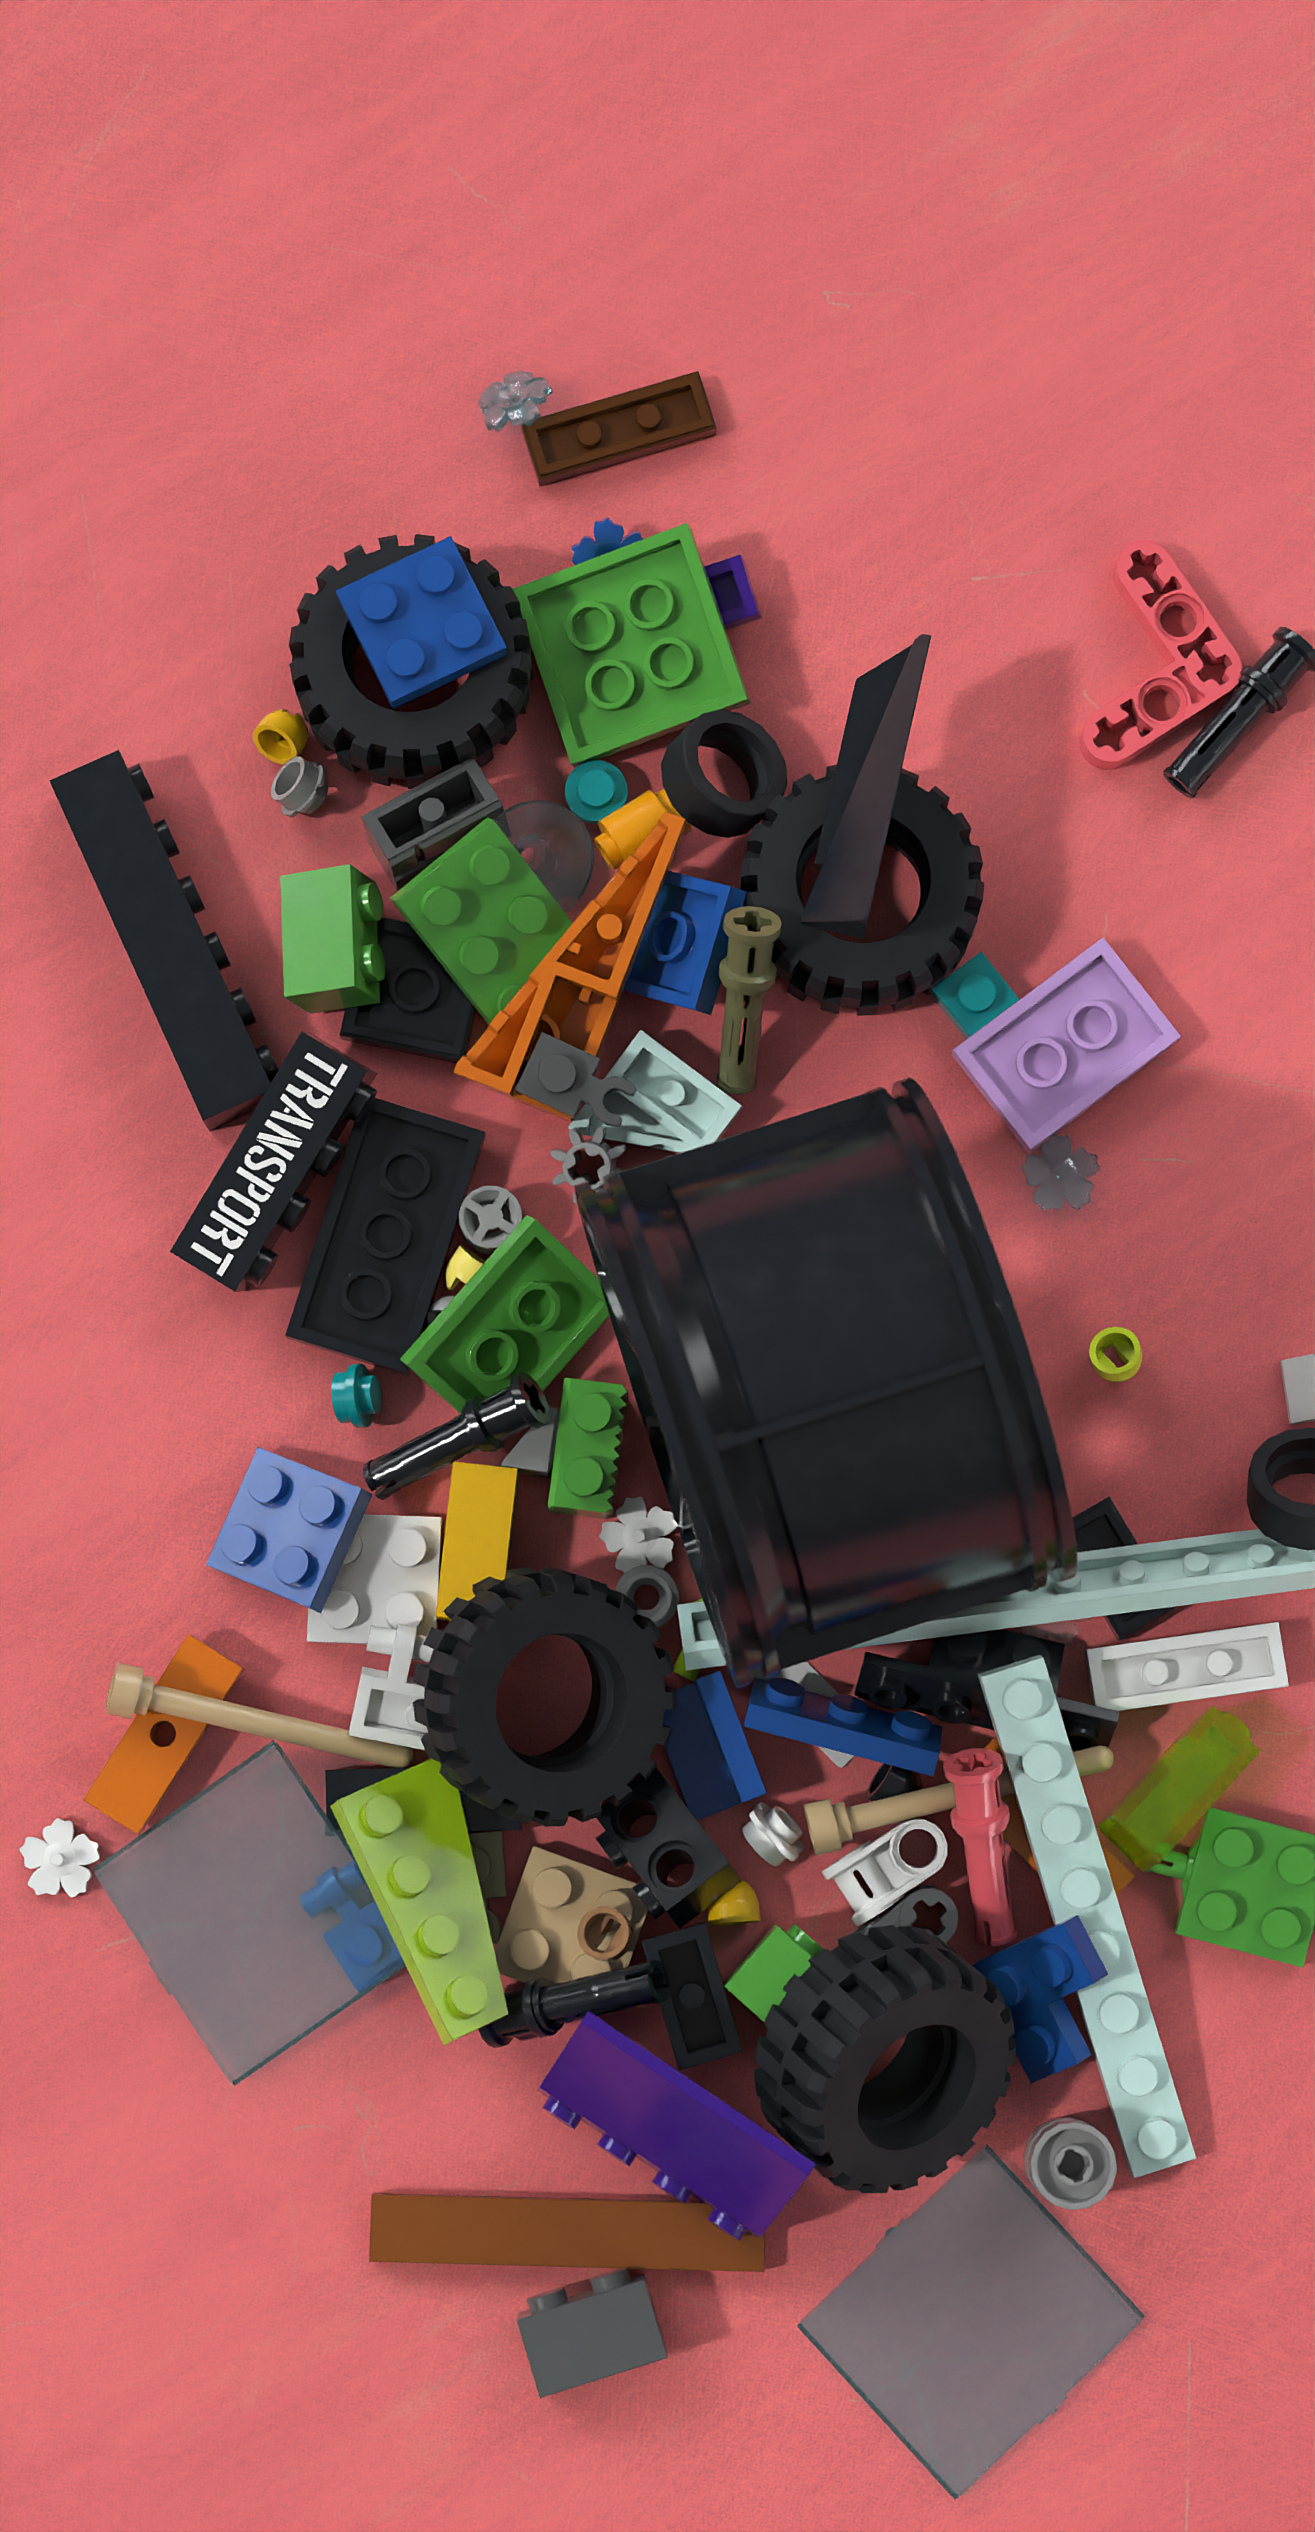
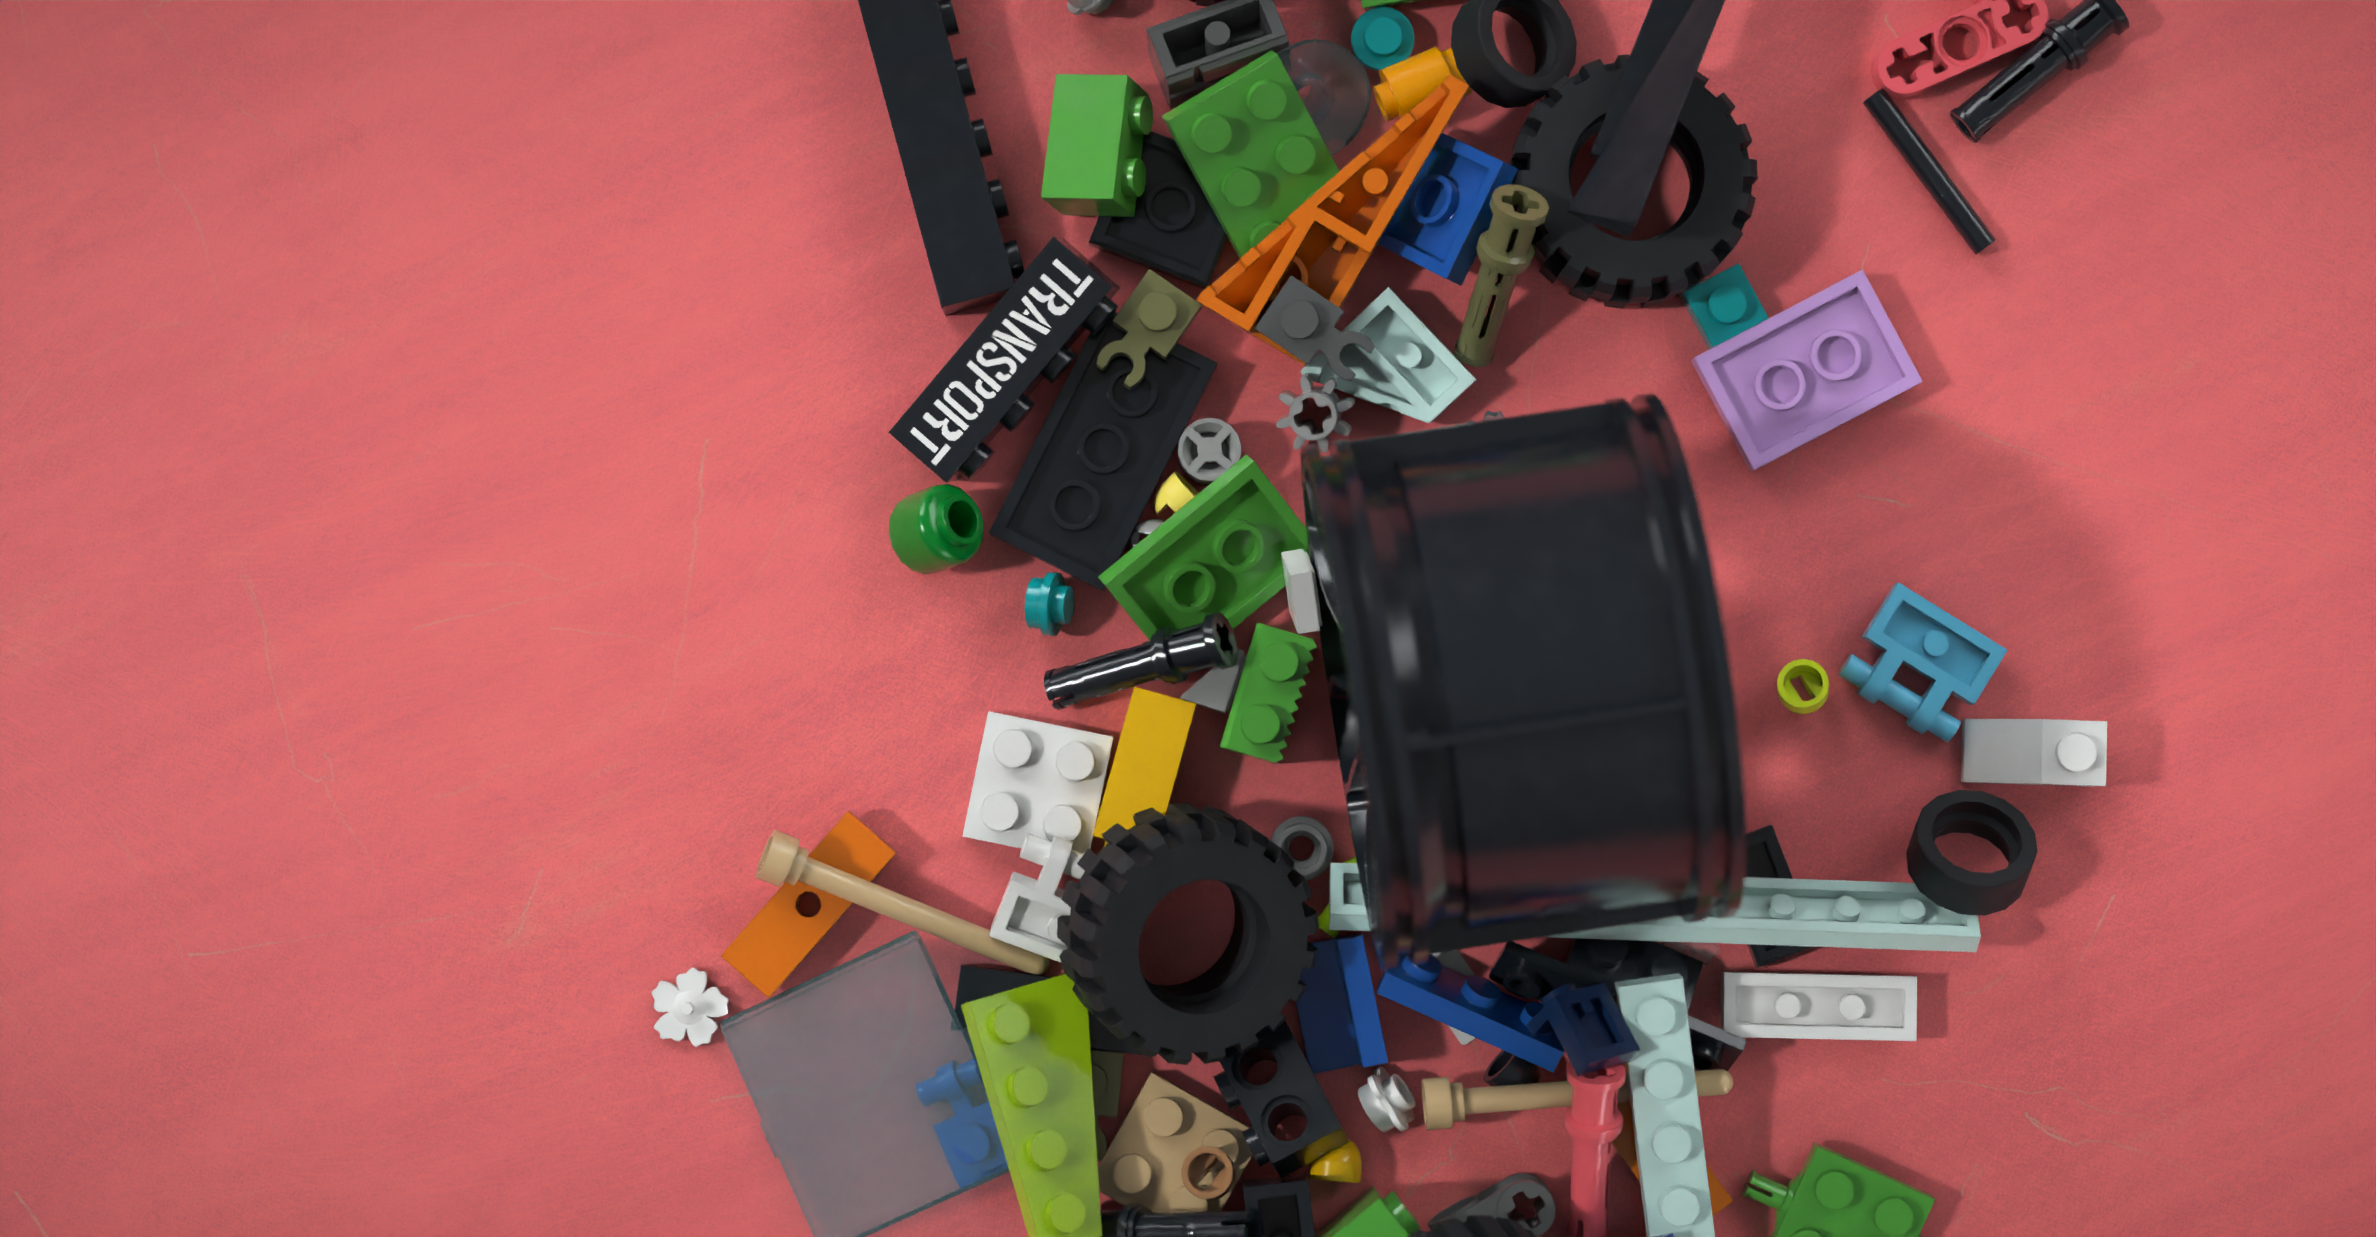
camera: 10 degrees right, 5 degrees up
plate [206,1447,373,1613] -> none
white plant [599,1497,677,1573] -> none
white piece [821,1818,948,1927] -> none
clear light blue plant [1021,1134,1100,1210] -> none
clear neon green brick [1096,1705,1261,1872] -> none
none -> green head [889,484,984,574]
none -> olive plate [1097,269,1202,390]
none -> white tile [1281,549,1322,634]
none -> dark blue bracket [1527,982,1641,1076]
none -> medium azure plate [1838,582,2008,743]
none -> black bar [1863,88,1996,255]

